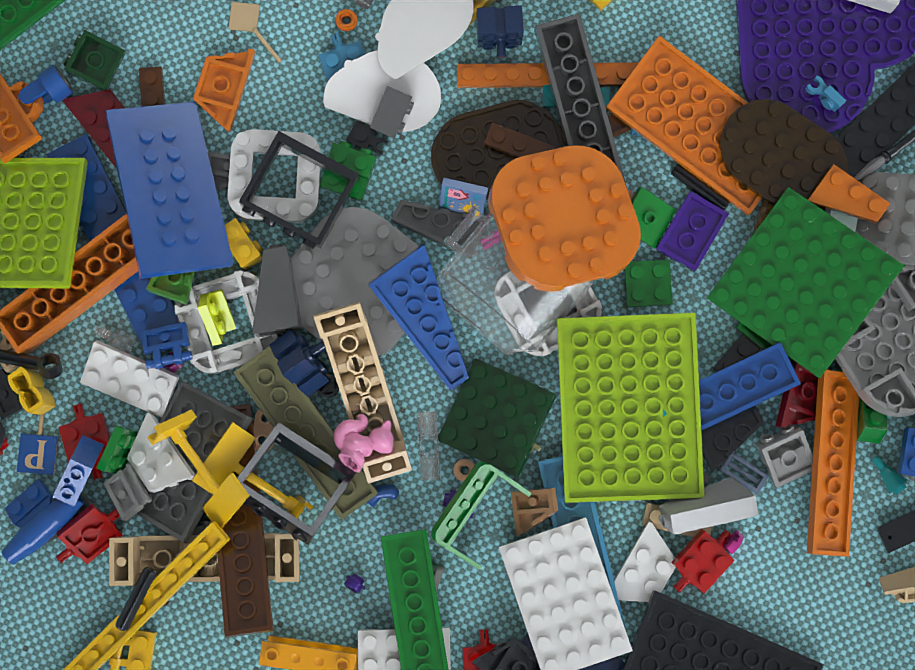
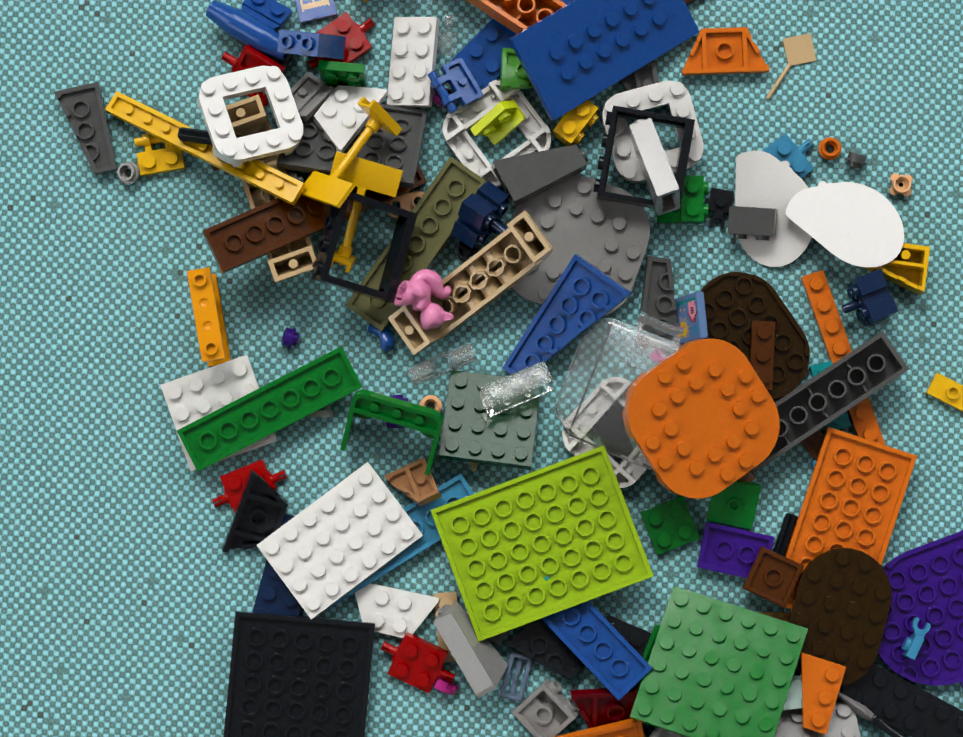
camera: 75 degrees right, 0 degrees up
none -> white plate [197,66,303,167]
none -> clear brick [480,361,554,417]
none -> slope [629,118,680,216]
none -> reddish brown plate [742,546,804,608]

